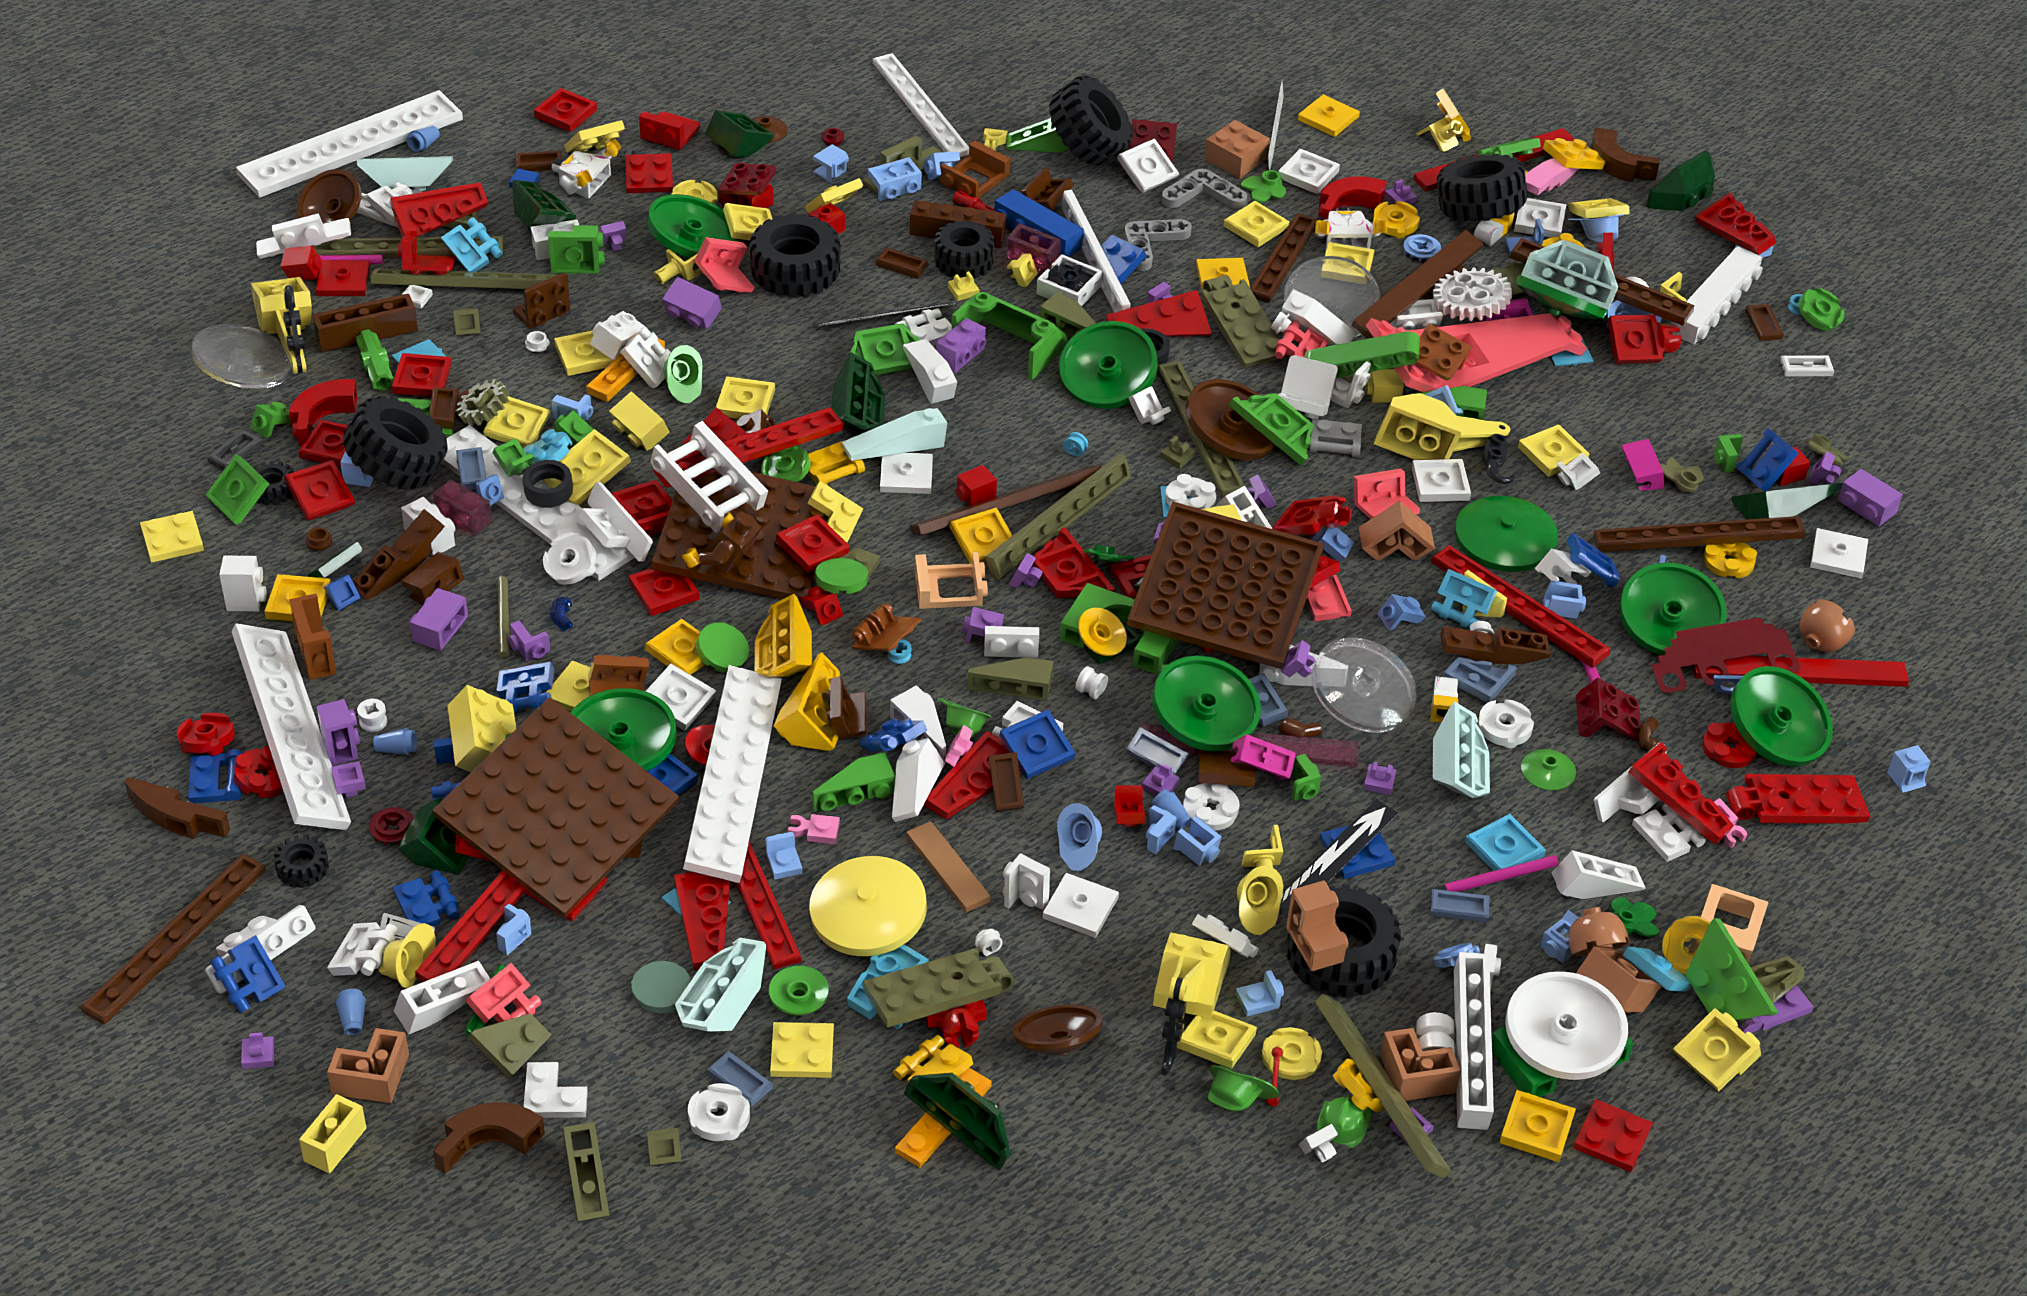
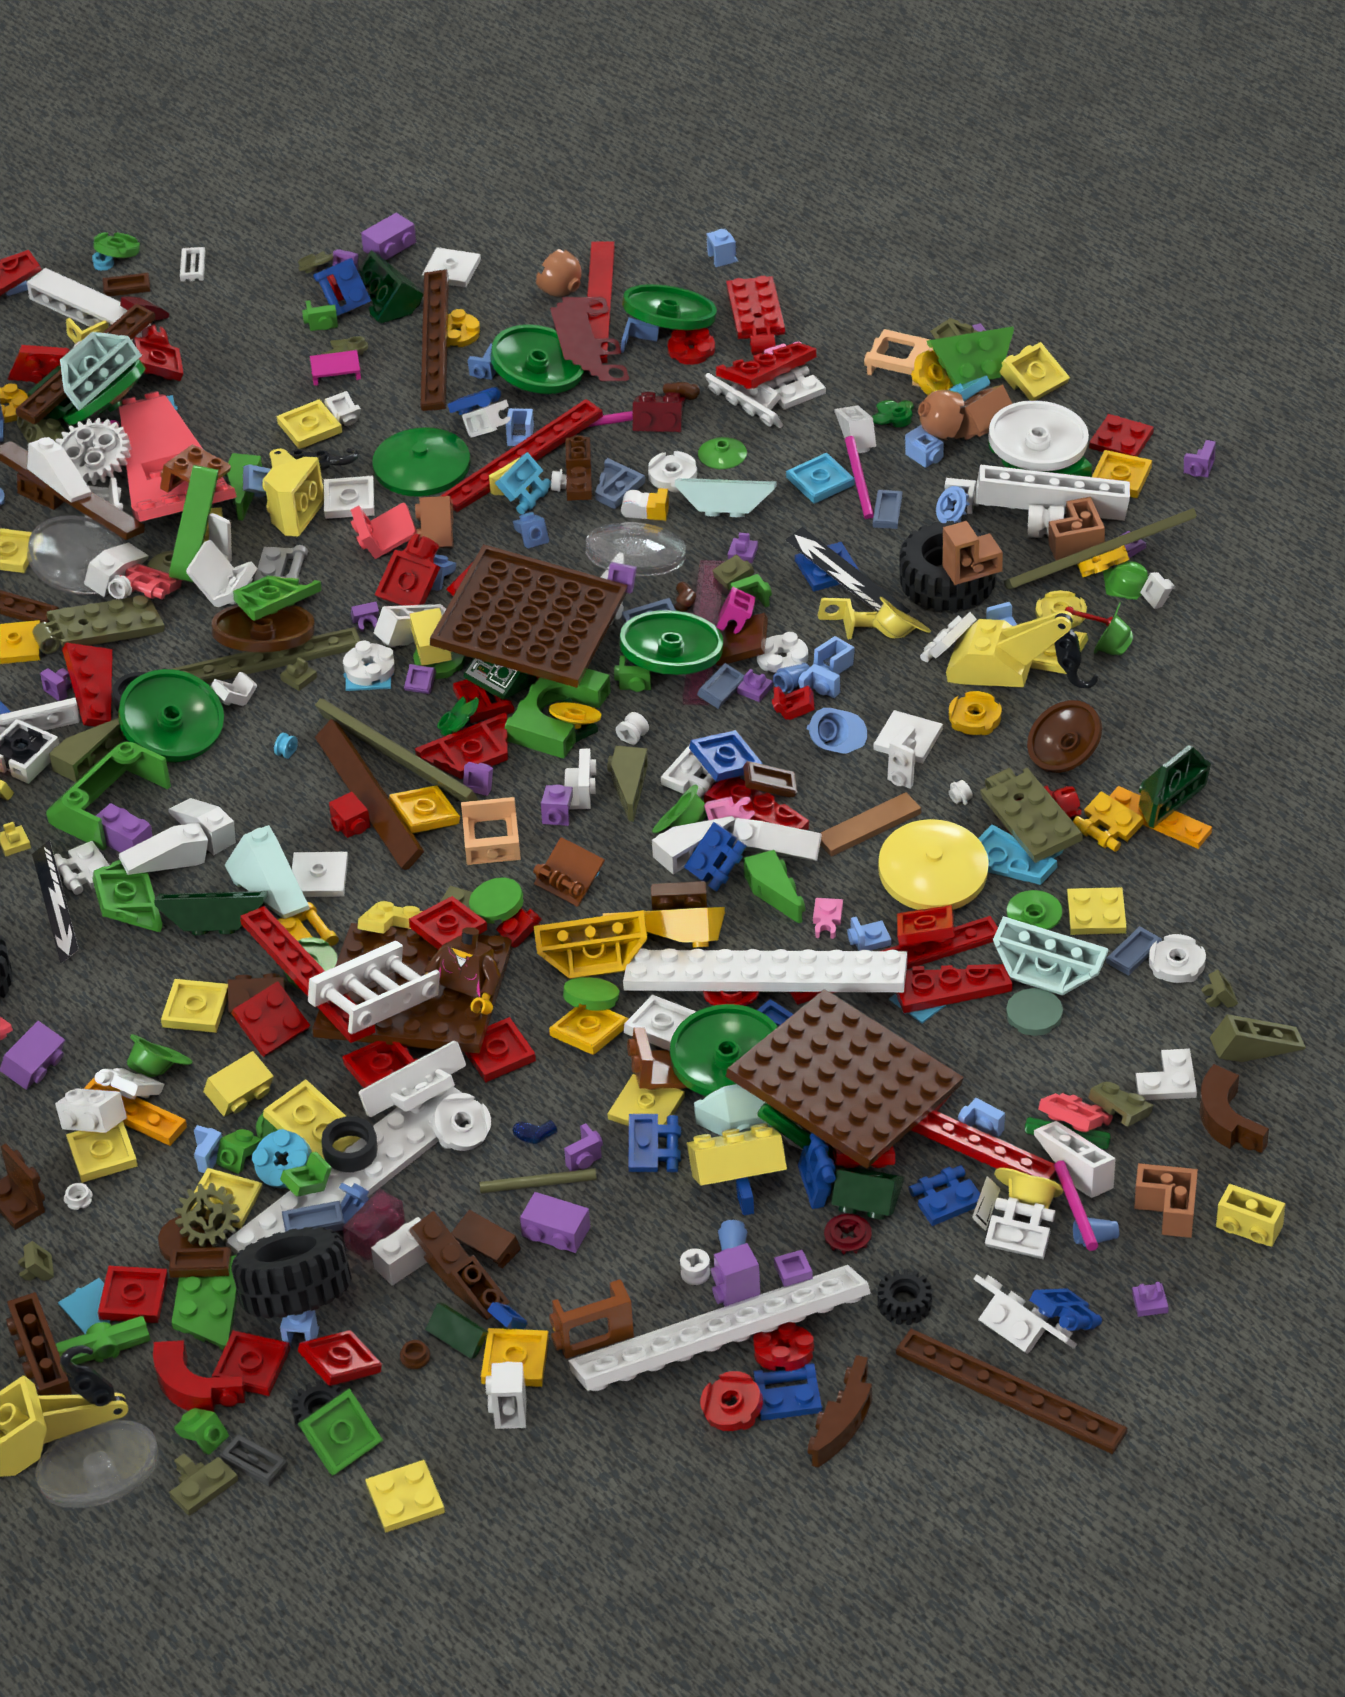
camera: 85 degrees left, 0 degrees up
none -> white slope [27,437,91,502]
none -> dark red slope [120,297,170,320]
none -> white slope [168,798,236,856]
none -> olive hinge [169,1454,238,1516]
none -> olive bracket [712,554,754,590]
none -> red plate [897,905,955,947]
none -> yellow plate [949,691,1002,735]
none -> dark pink bar [1054,1161,1098,1251]
none -> medium lavender bracket [1184,440,1216,478]

